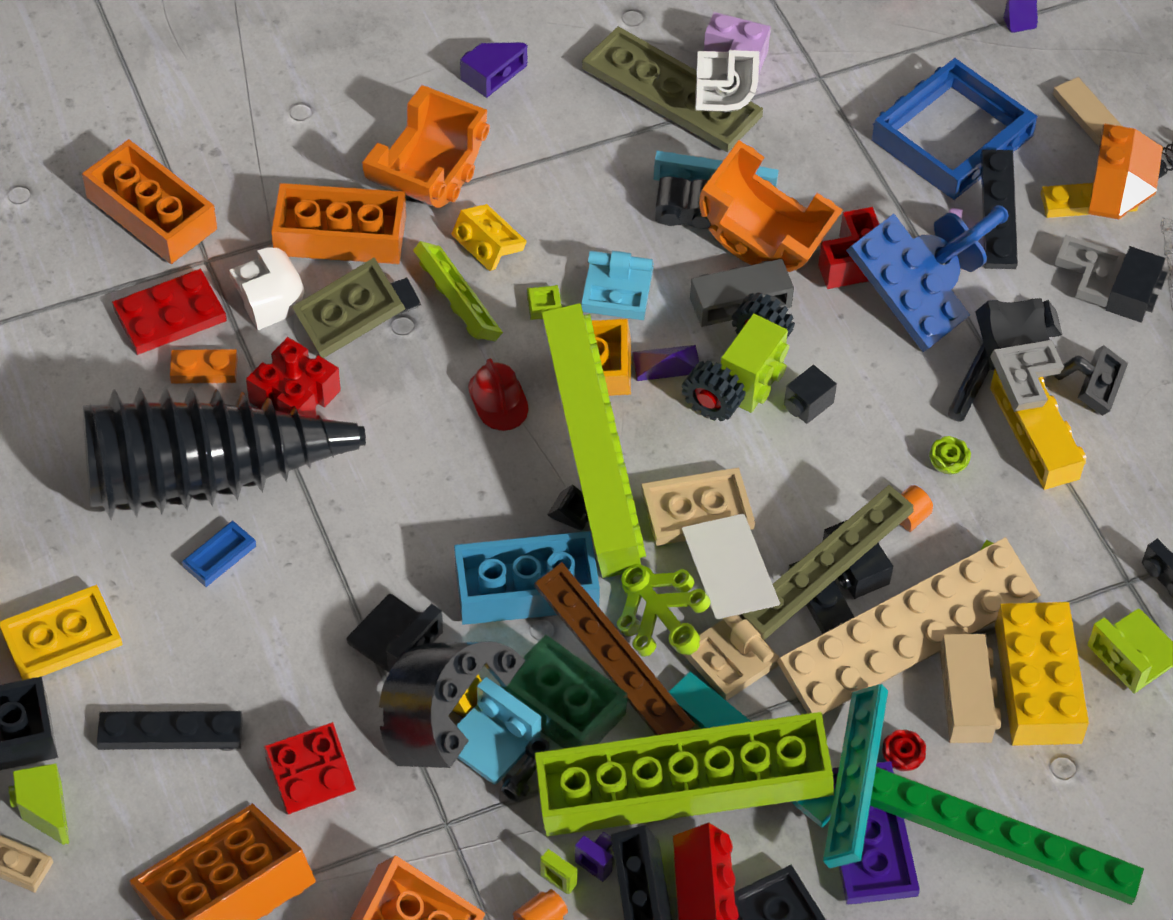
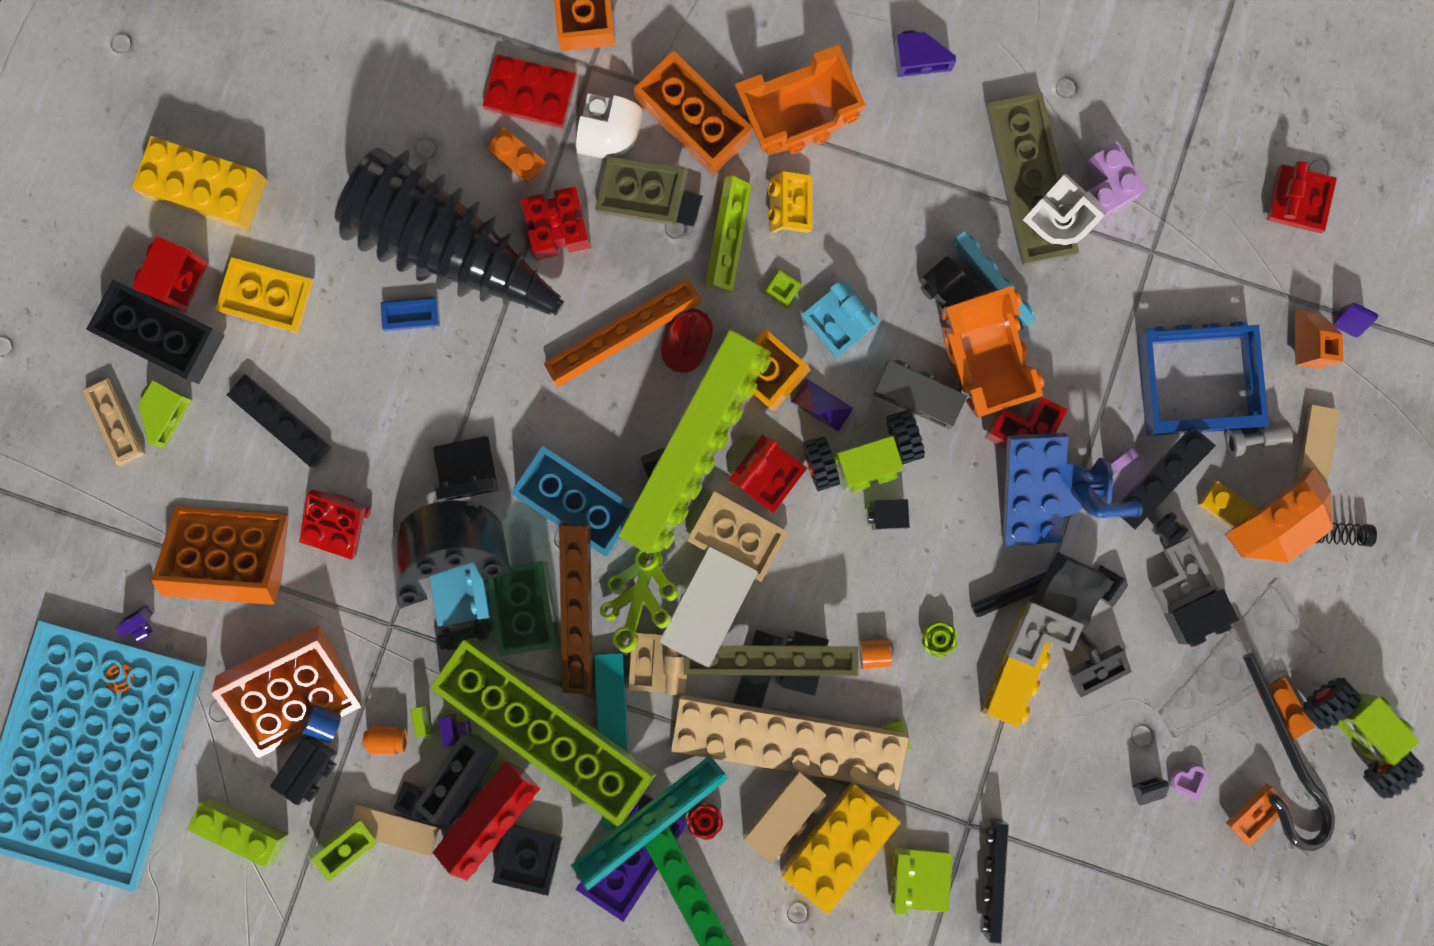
camera: 45 degrees right, 30 degrees up
none -> orange plate [543,278,703,388]
none -> red plate [728,434,807,514]
none -> black wheel [1151,511,1189,547]
none -> light grey piece [1225,419,1293,457]
none -> orange slope [1295,309,1343,369]

